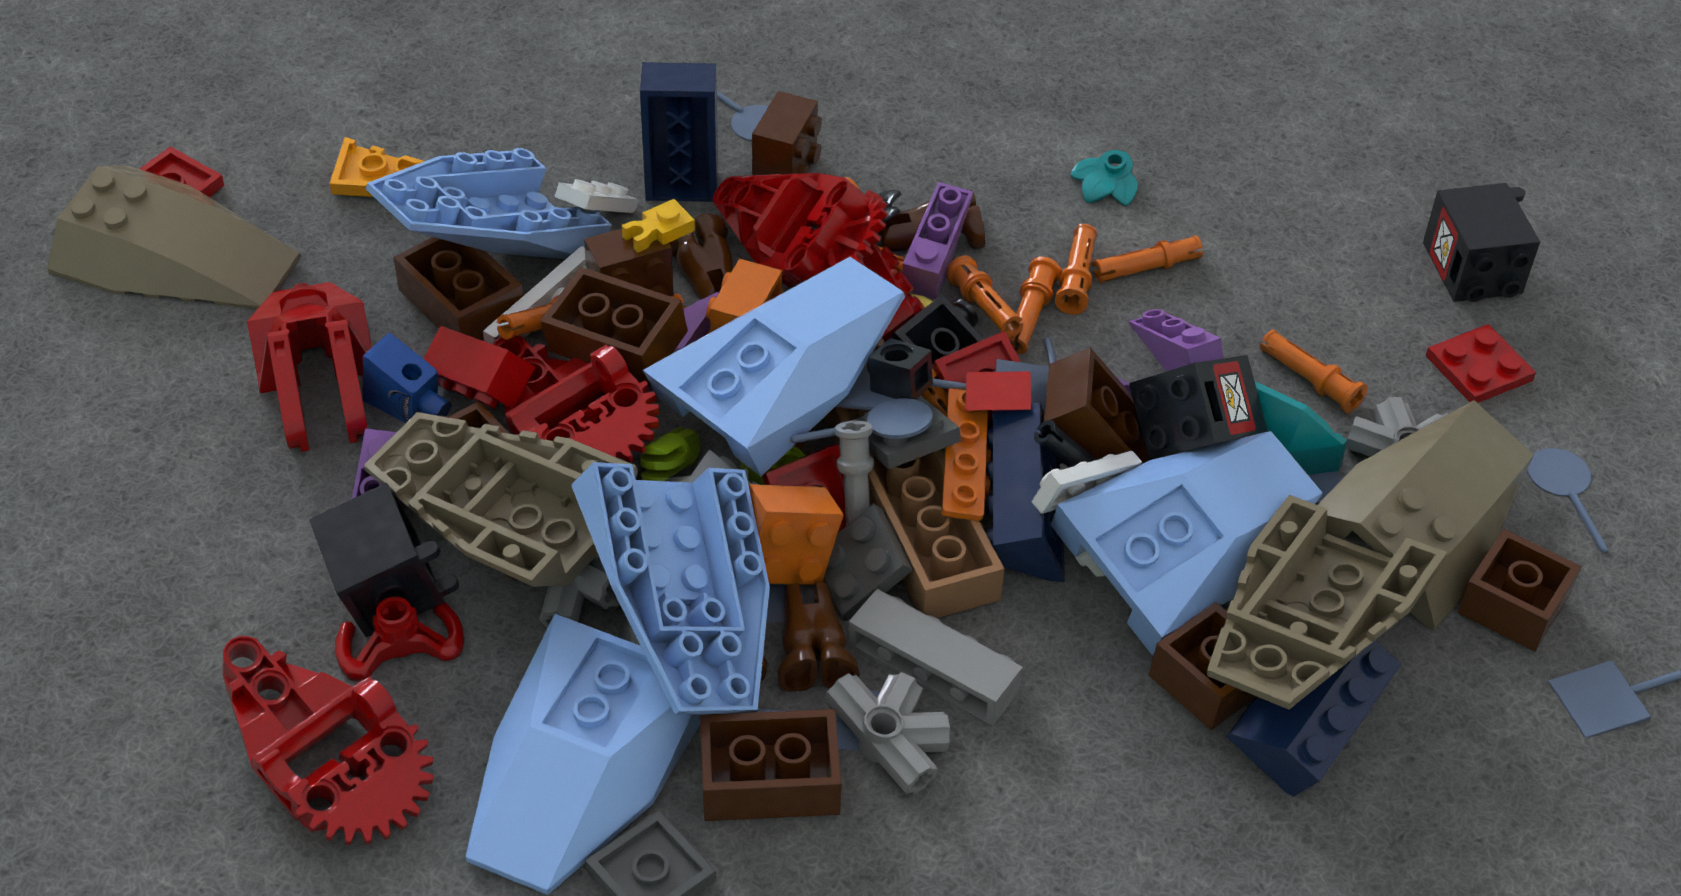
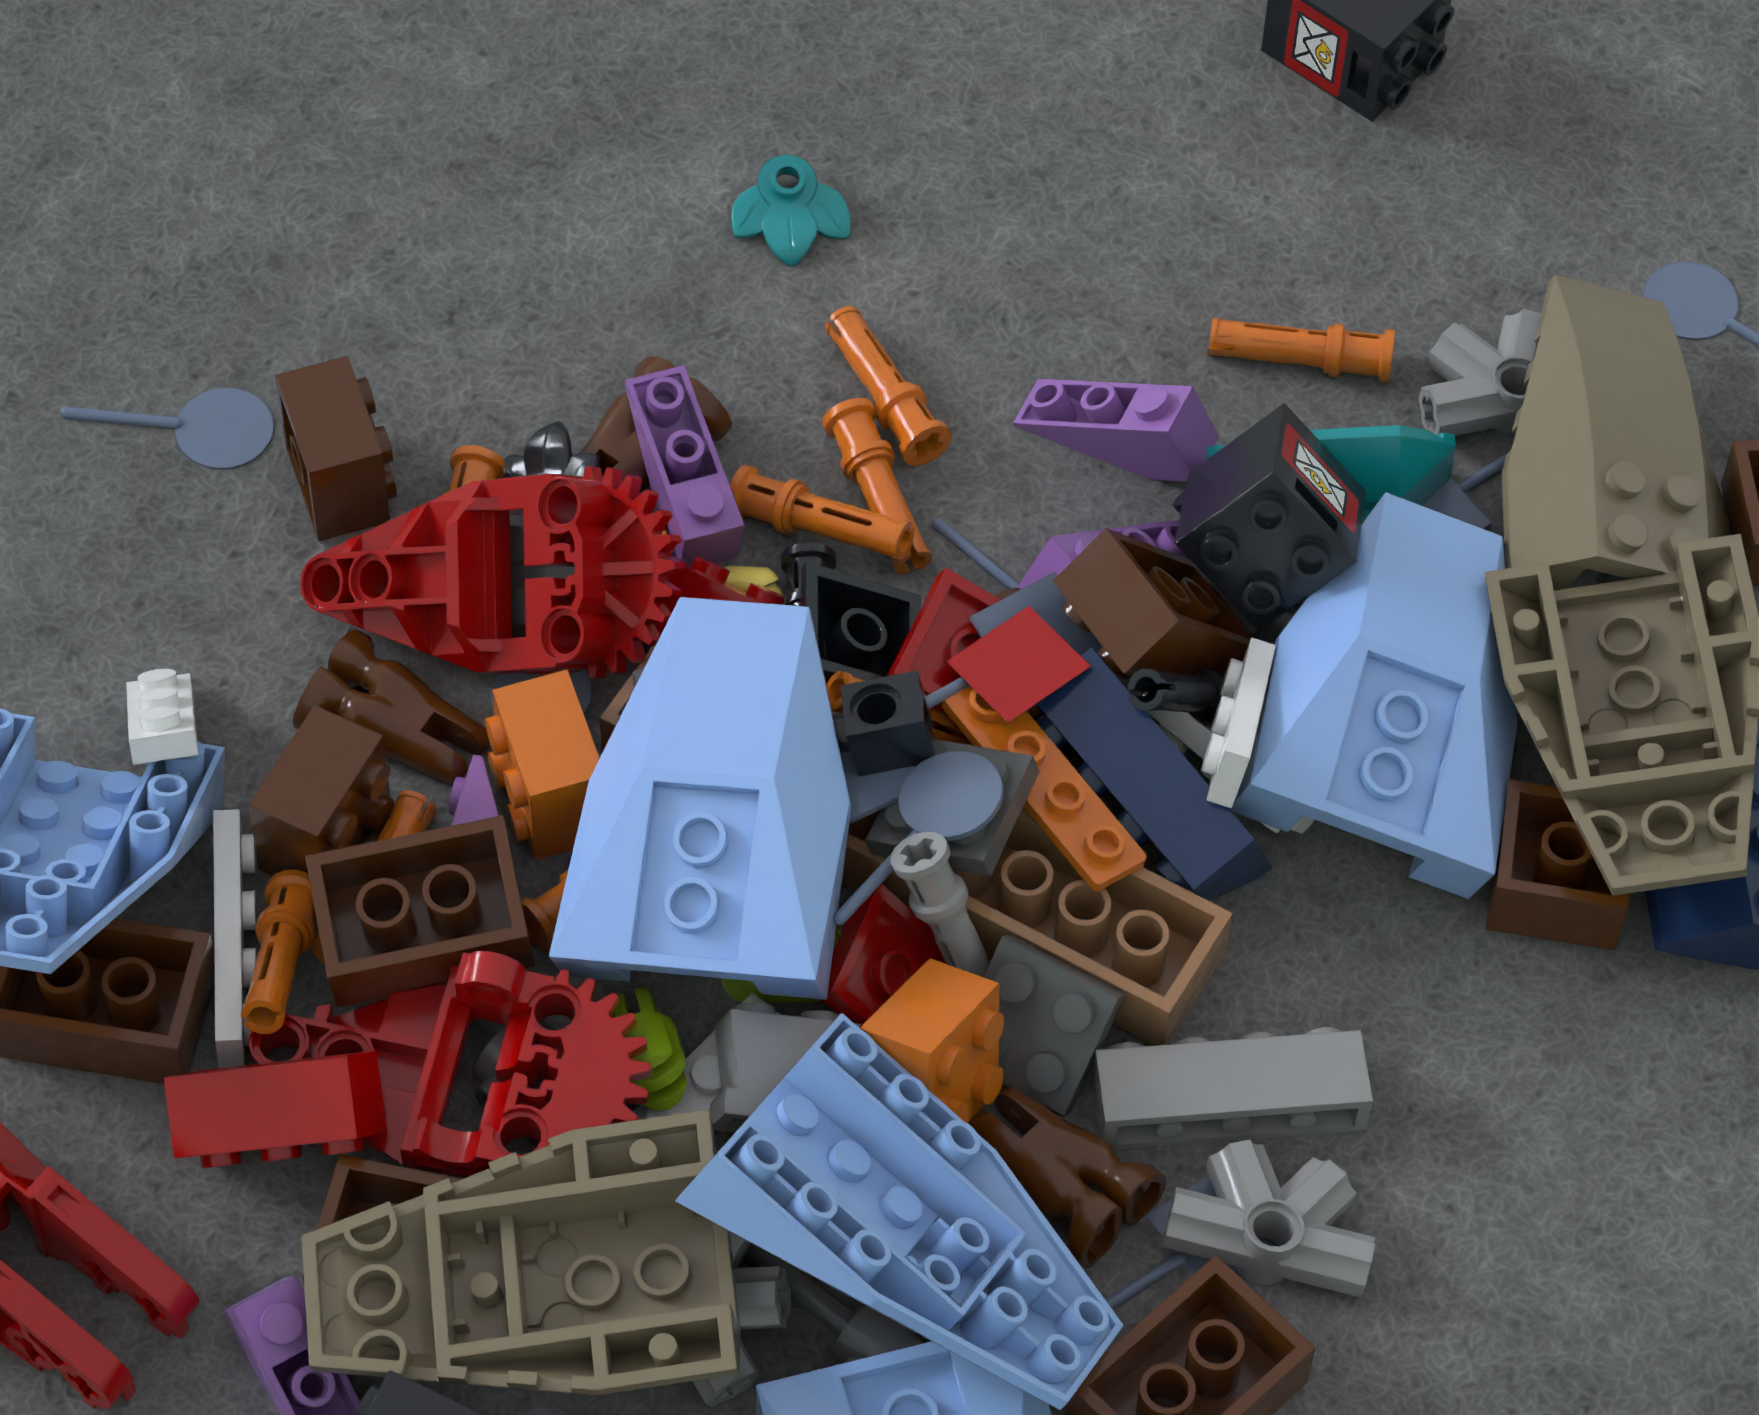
camera: 40 degrees left, 10 degrees up
blue torso [363,332,451,423] -> none
yellow plate [622,199,695,253] -> none
dark blue brick [640,62,719,202] -> none
orange pin [1093,235,1203,283] -> none
red plate [1426,324,1536,403] -> none

